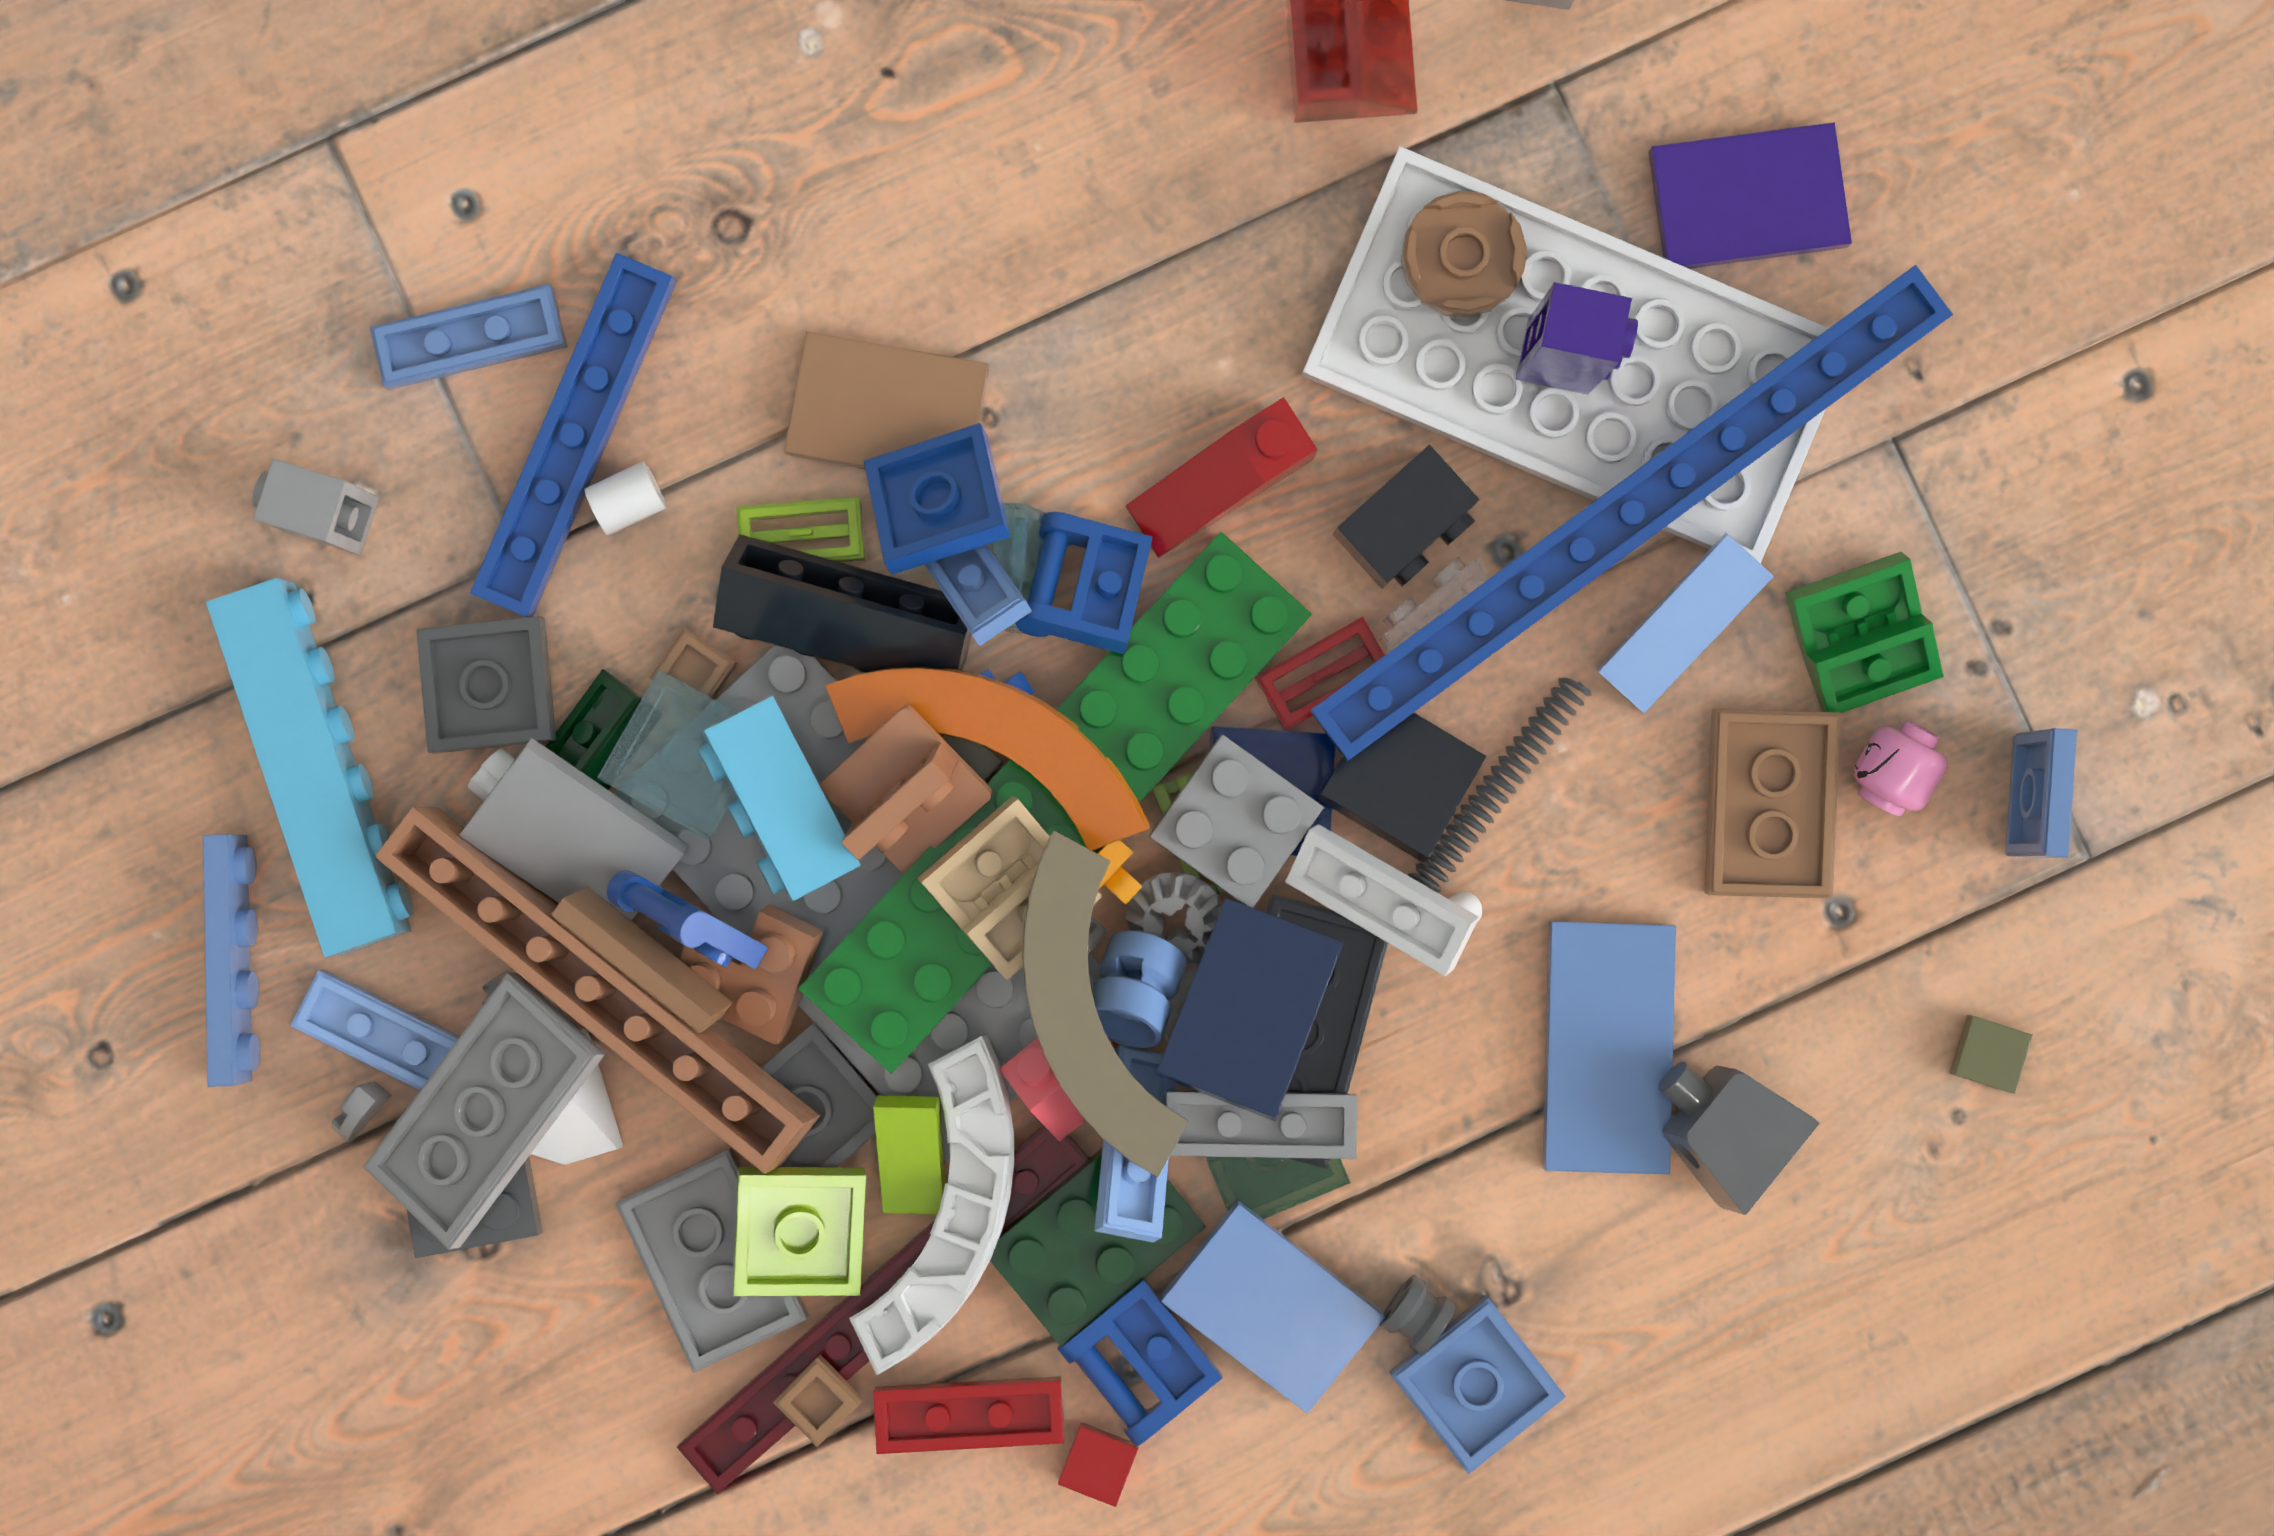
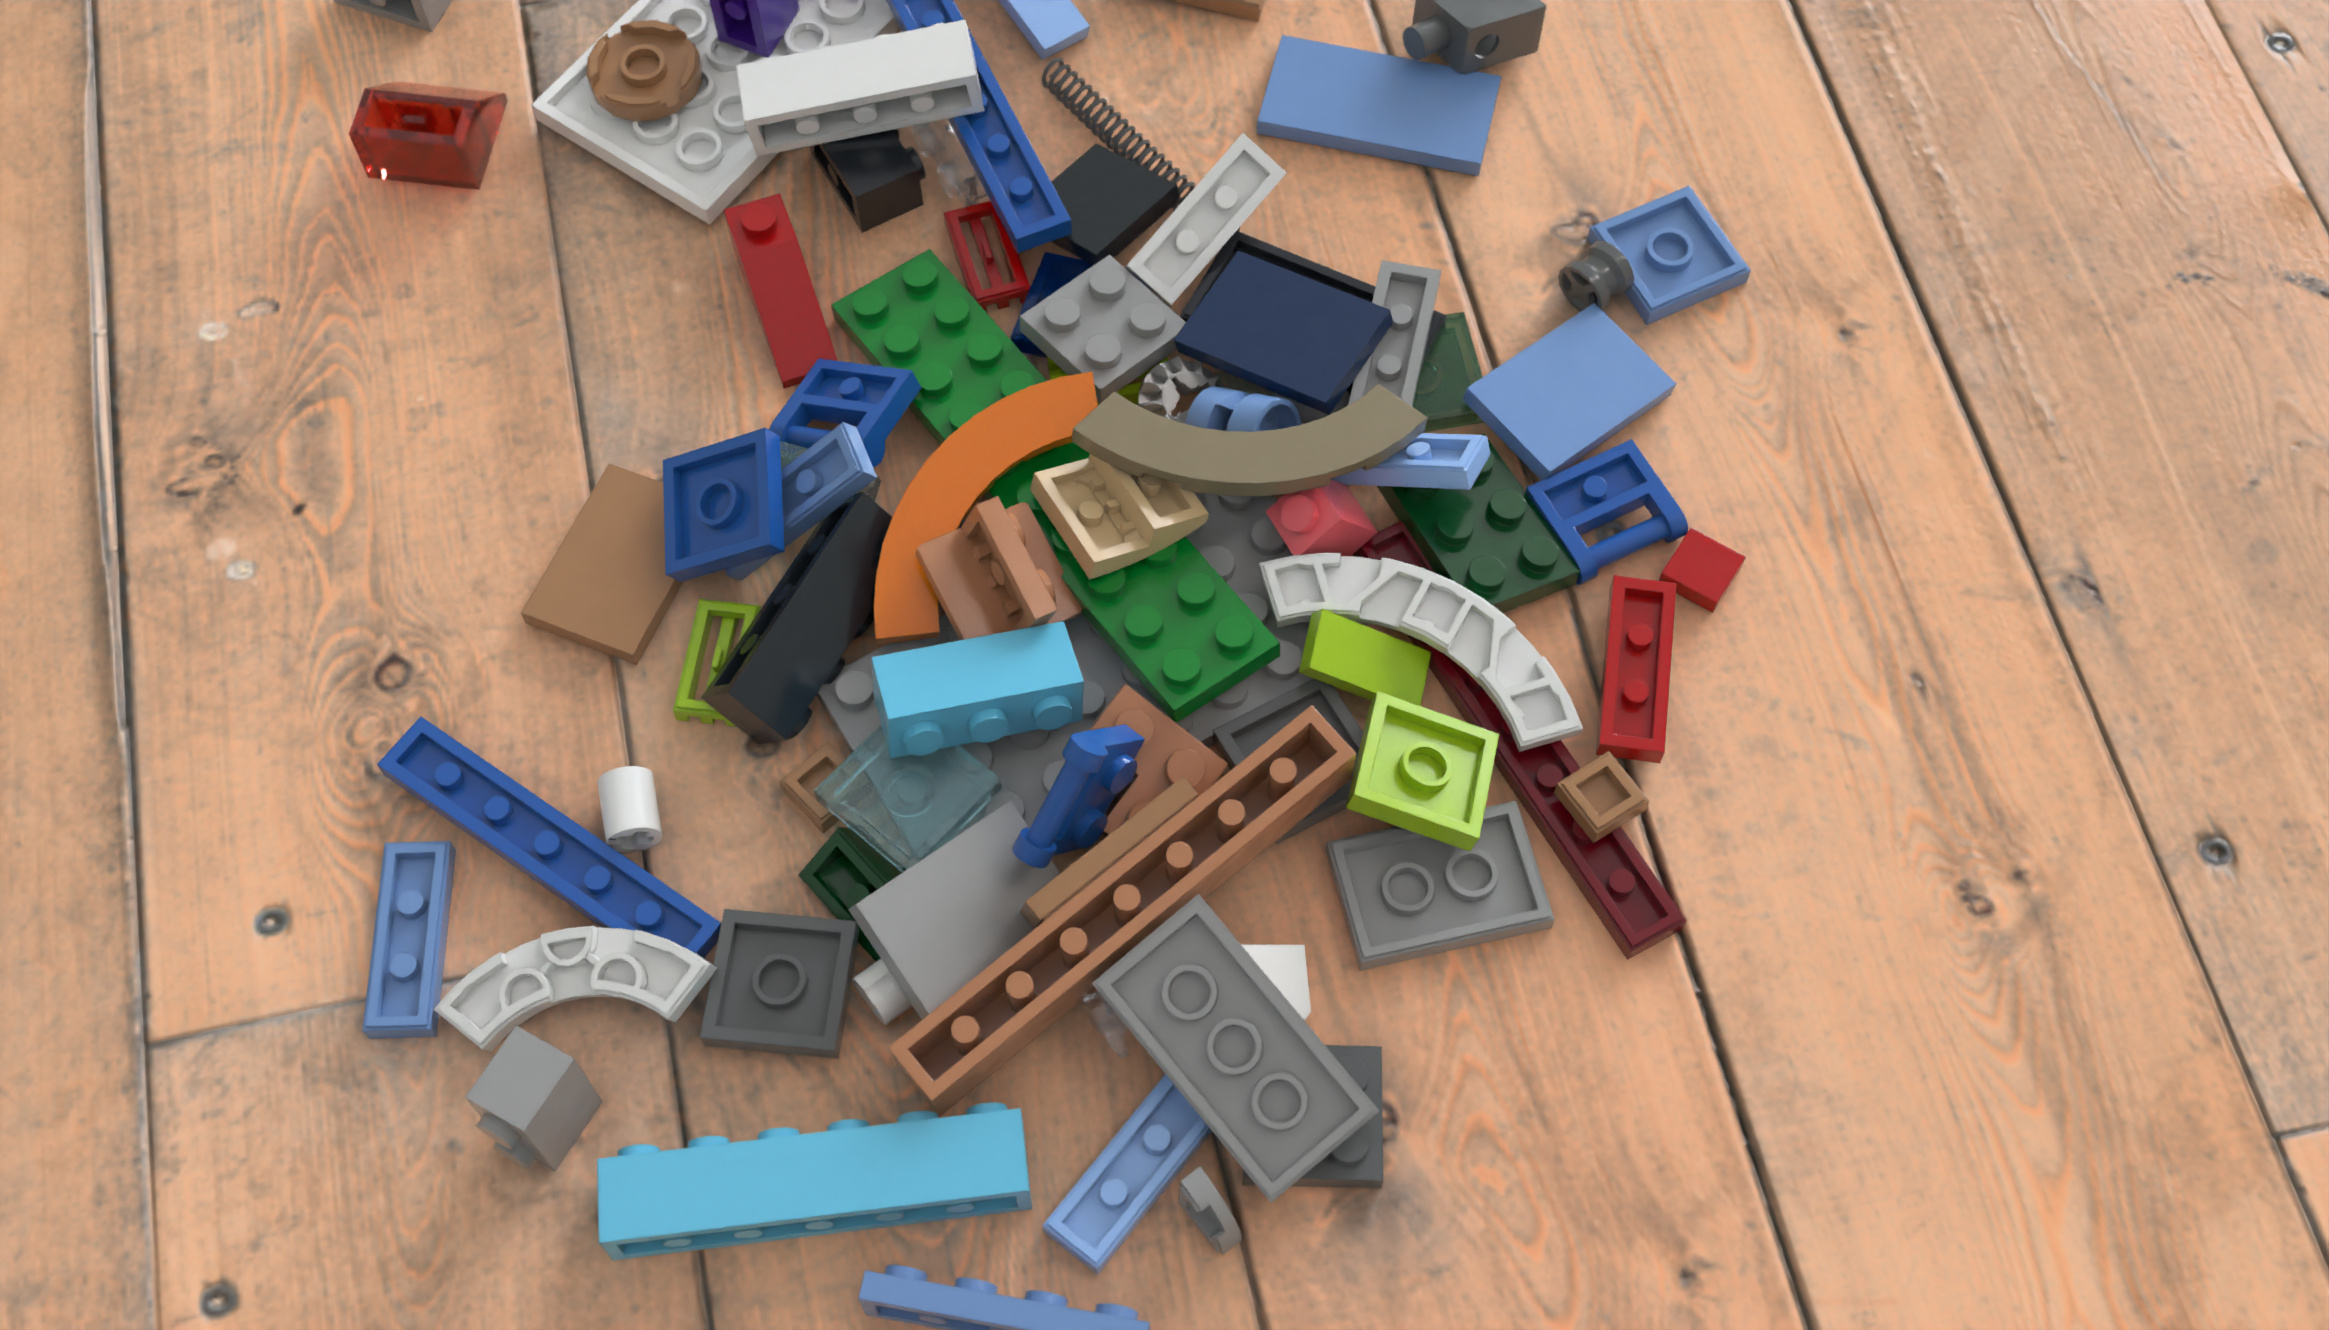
camera: 80 degrees left, 25 degrees down
none -> white tile [434,926,717,1052]
none -> white brick [736,19,985,156]

